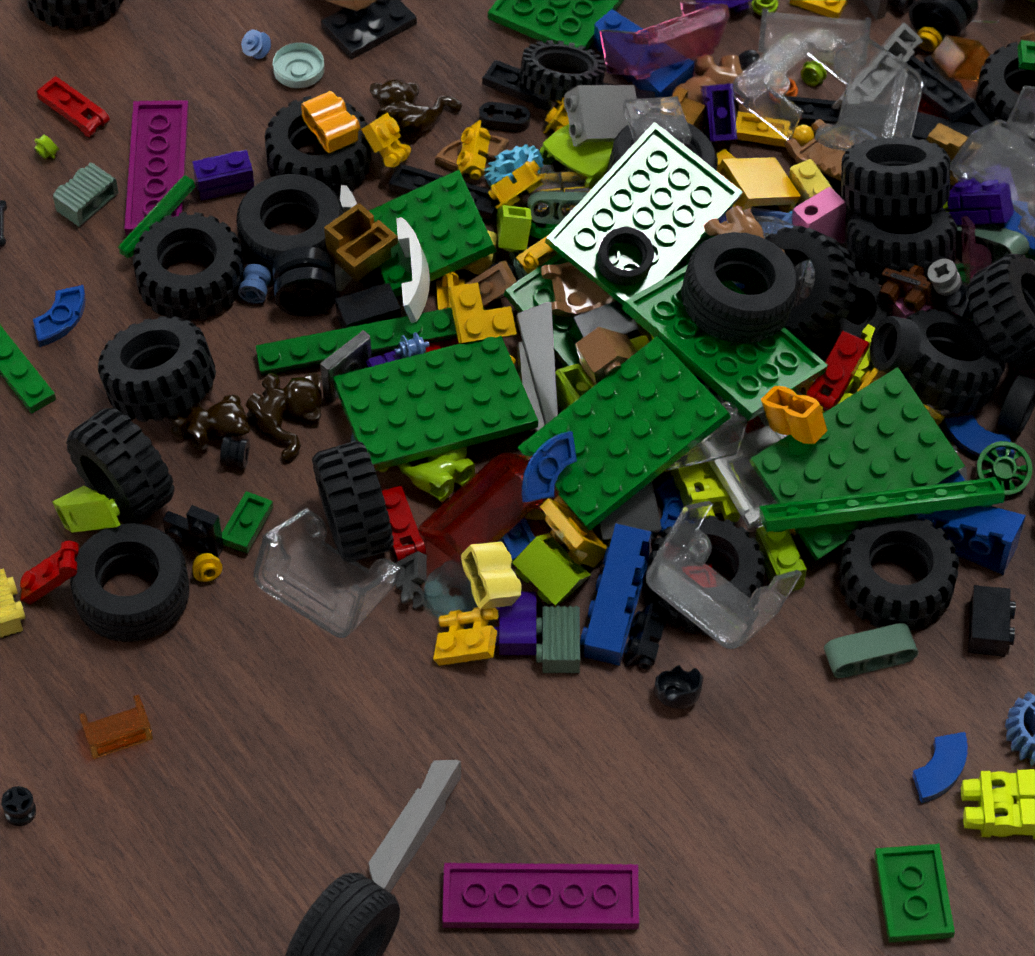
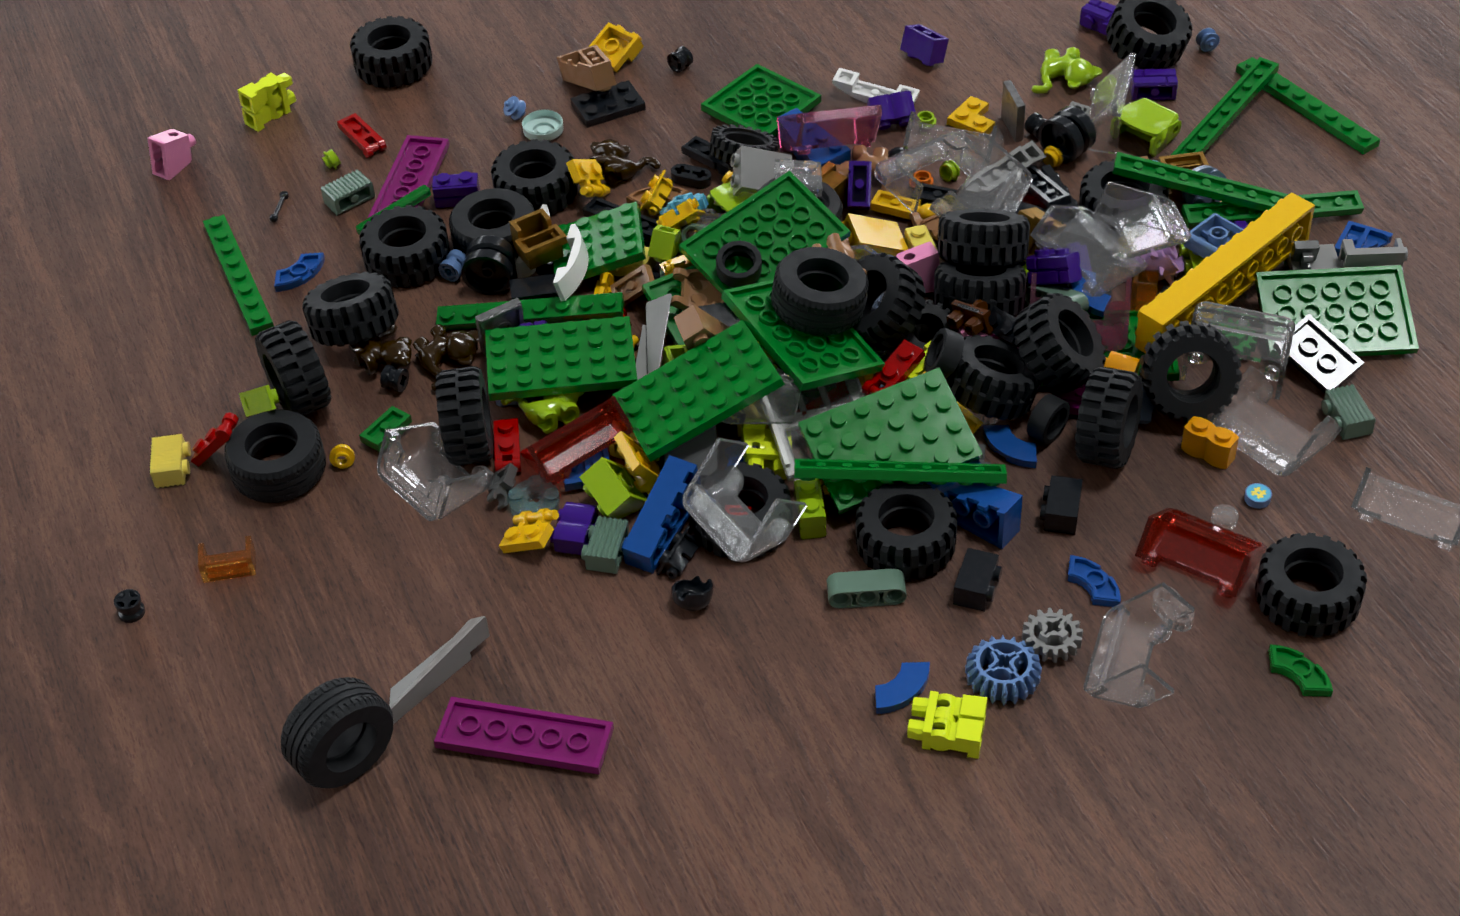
camera: 15 degrees right, 10 degrees down
black plate [163,505,224,557] -> none
light orange brick [301,91,360,153] -> none
medium blue wheel [395,332,430,358] -> none
yellow plate [448,282,517,344] -> none
light yellow brick [461,542,522,609] -> none
blue tile [522,431,577,502] -> none
light orange brick [761,386,828,444] -> none
green plate [874,844,955,943] -> none
light grey wheel [928,259,962,296] -> none
clear orange panel [931,35,991,81] -> none
green wheel [976,441,1033,497] -> none

